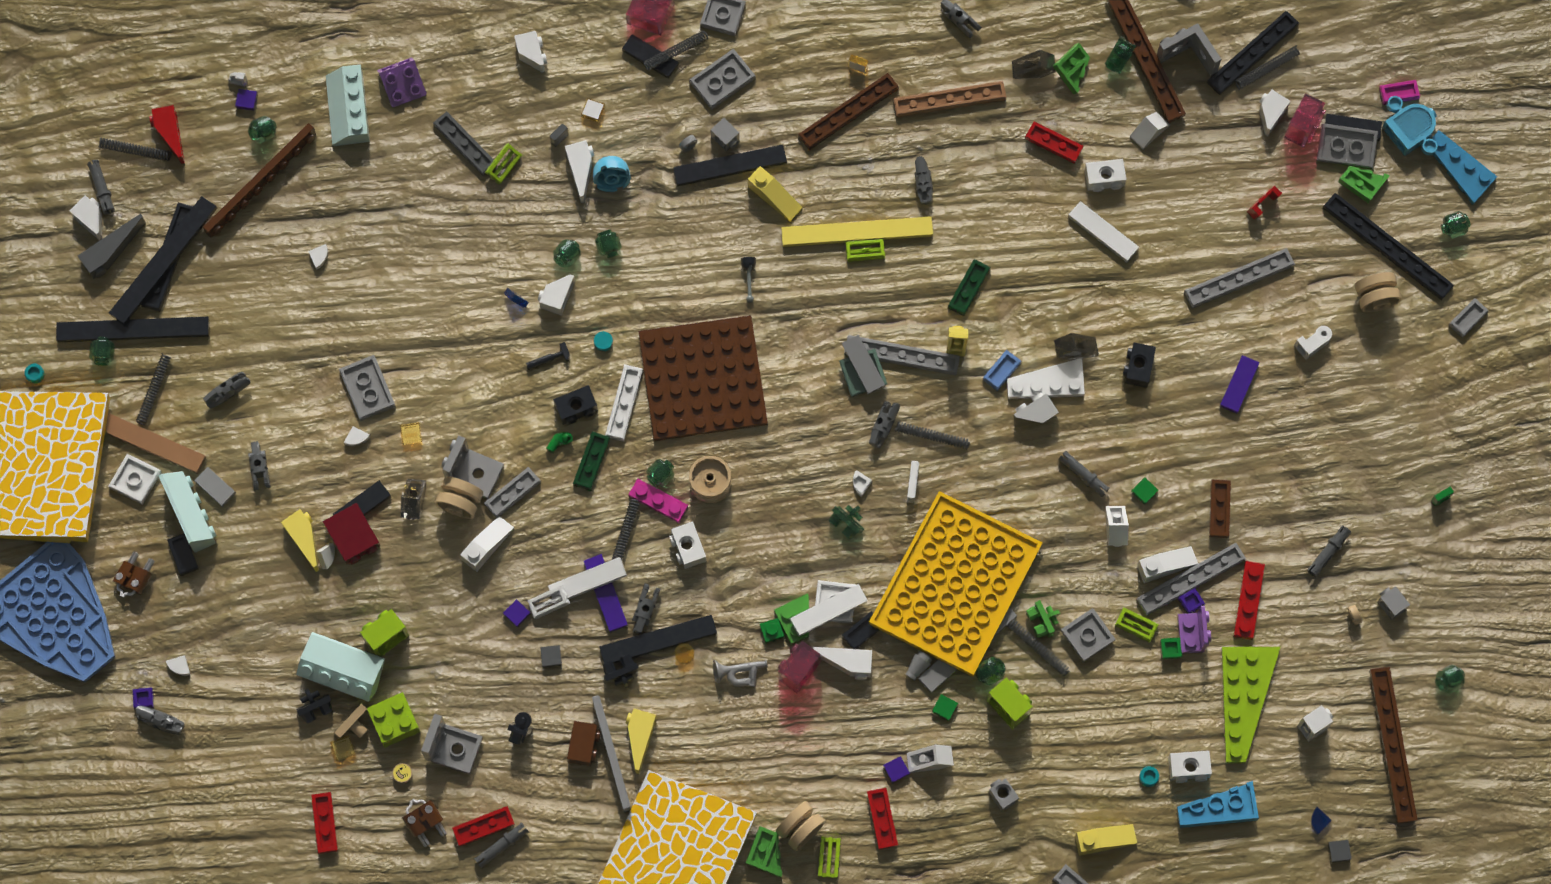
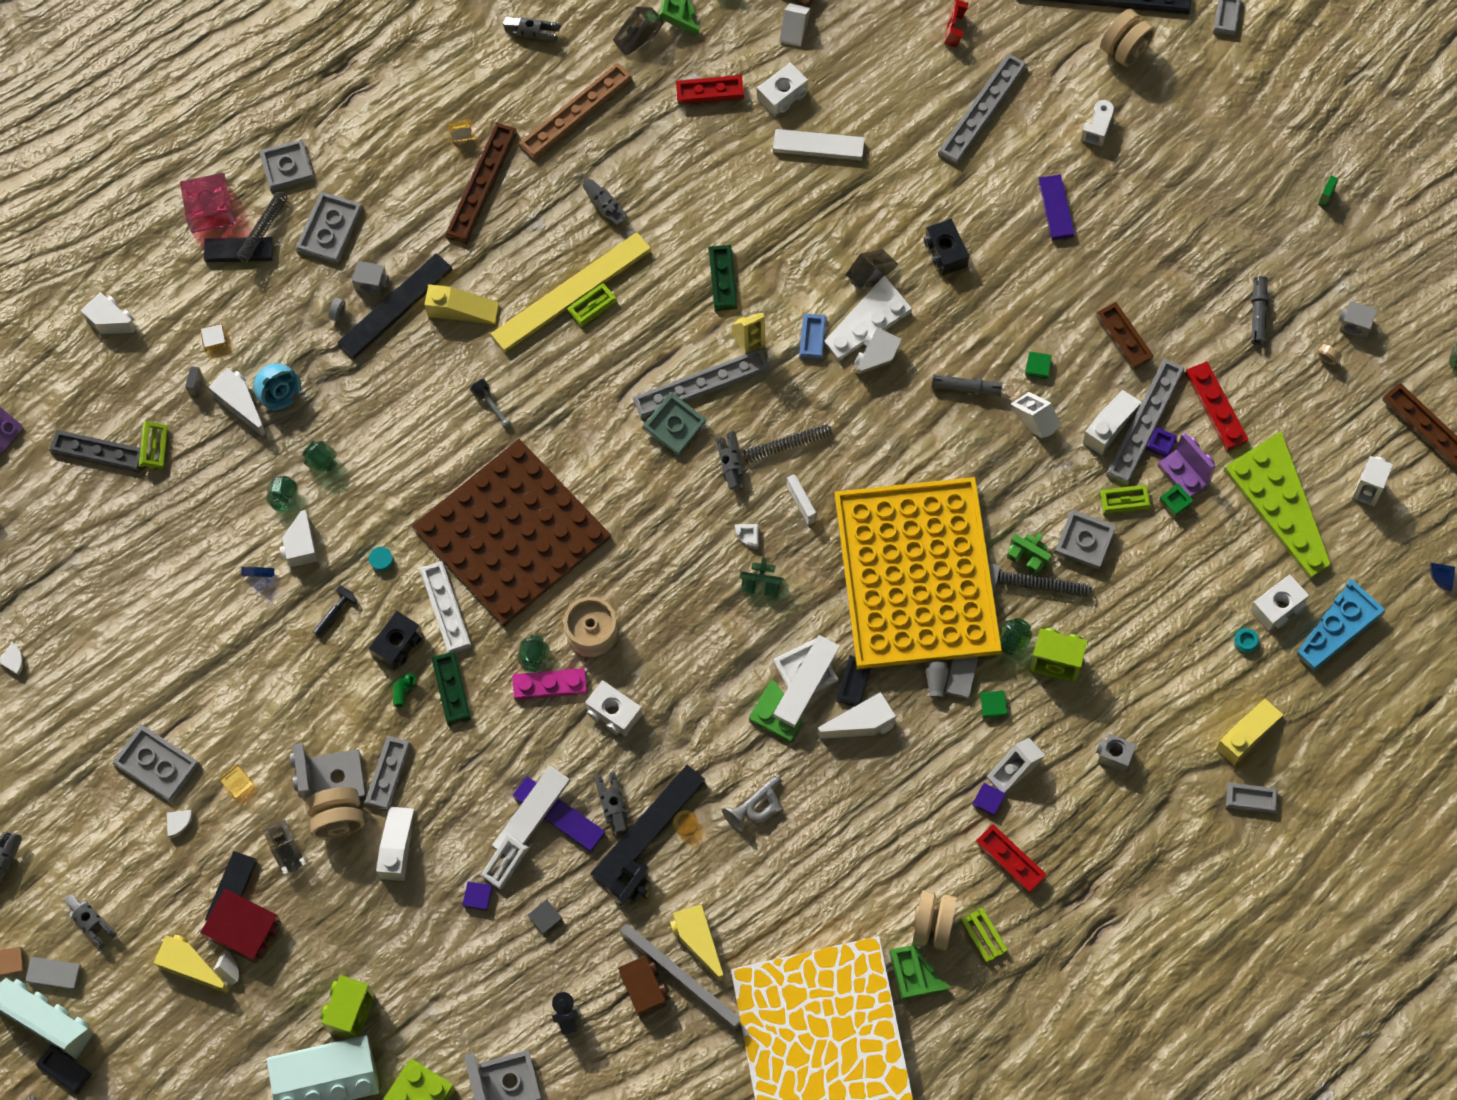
camera: 30 degrees left, 5 degrees down
dark grey piece [612,499,640,560] -> none
green plate [760,618,784,643] -> none
clear pink brick [778,641,821,693] -> none
light grey tile [842,334,885,394] -> none

